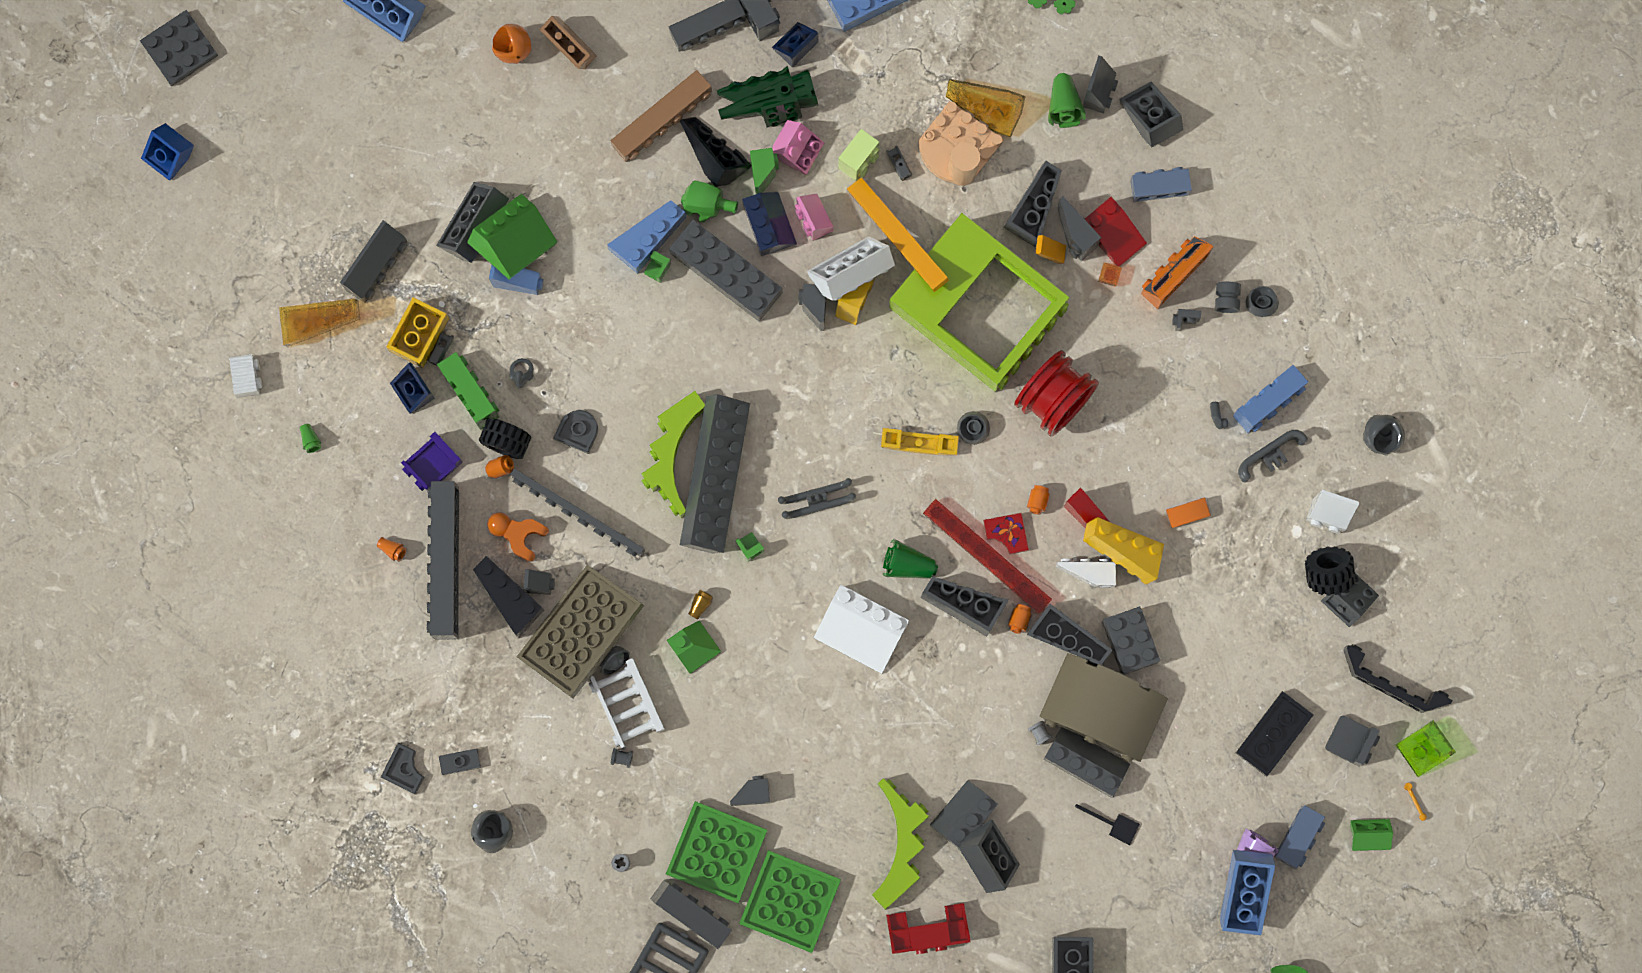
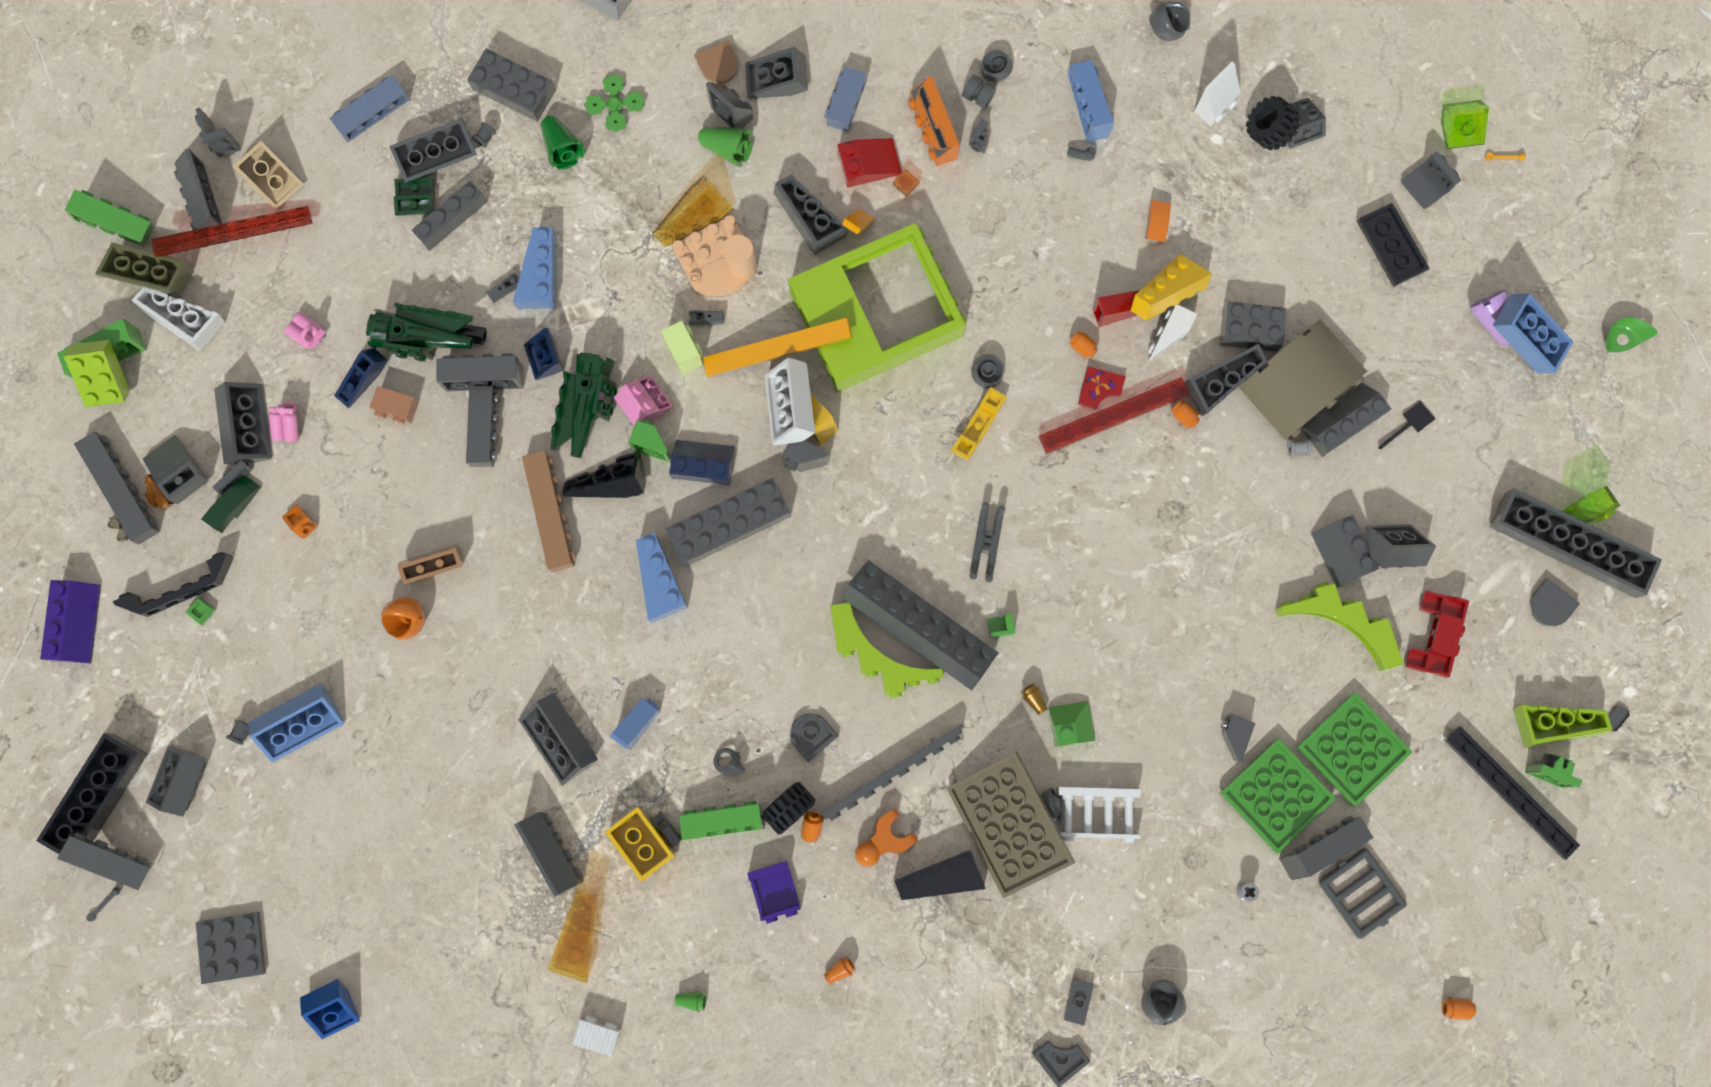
camera: 65 degrees left, 0 degrees up
dark blue slope [390,362,435,414] -> none
dark grey brick [427,481,459,640] -> none
bright green slope [467,194,557,280] -> none
dark grey slope [524,569,555,595] -> none
dark grey bush [611,748,633,768] -> none
bright green panel [644,251,671,283] -> none
bright green piece [681,180,738,223] -> none
bright pink slope [795,194,833,241] -> none
white slope [814,585,909,674] -> none
green cone [883,539,938,579] -> none
dark grey wedge [920,576,1009,637] -> none
red wheel [1014,350,1099,437] -> none
dark grey slope [1057,196,1101,261] -> none
dark grey piece [1238,430,1308,483] -> none
sand blue brick [1274,805,1325,869] -> none
black slope [1343,644,1453,713] -> none
bright green panel [1350,819,1393,851] -> none
none -> medium nougat tile [694,40,738,84]

